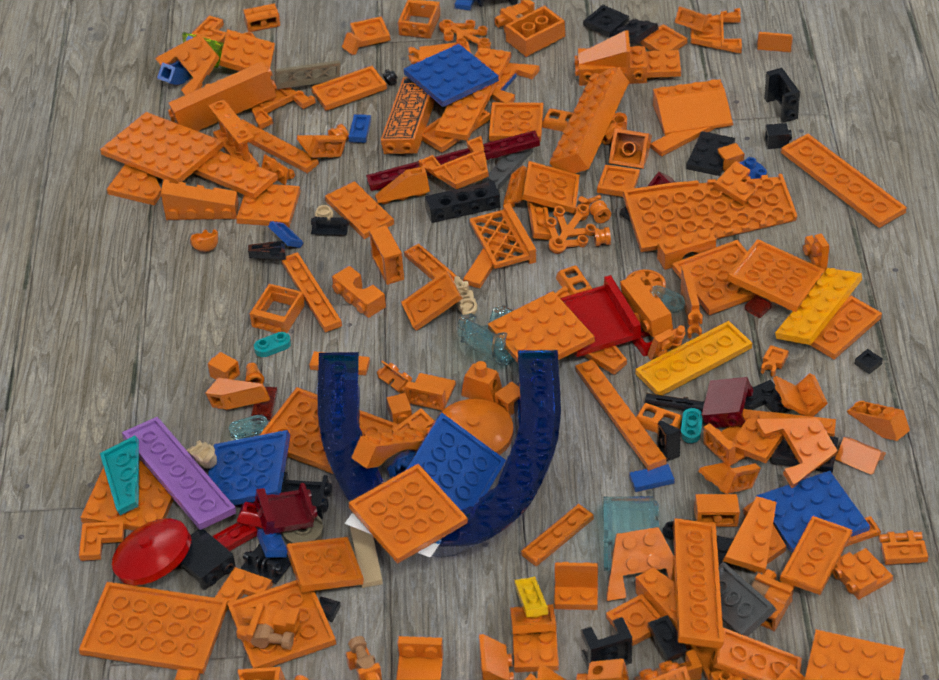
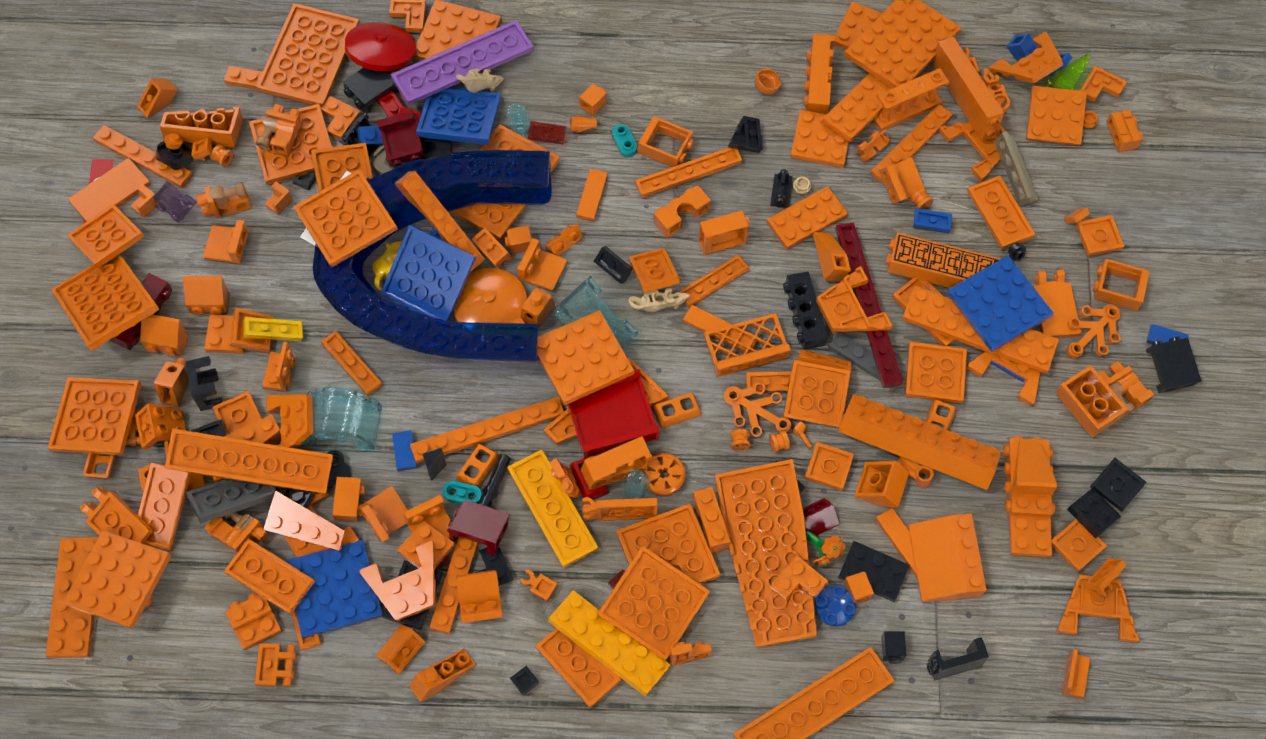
camera: 90 degrees right, 20 degrees up
teal wing [100,435,139,515] -> none
orange slope [206,378,270,410] -> none
blue tile [268,221,303,248] -> none
none -> orange panel [265,182,293,215]
none -> black plate [593,246,633,284]
none -> orange plant [806,530,846,567]

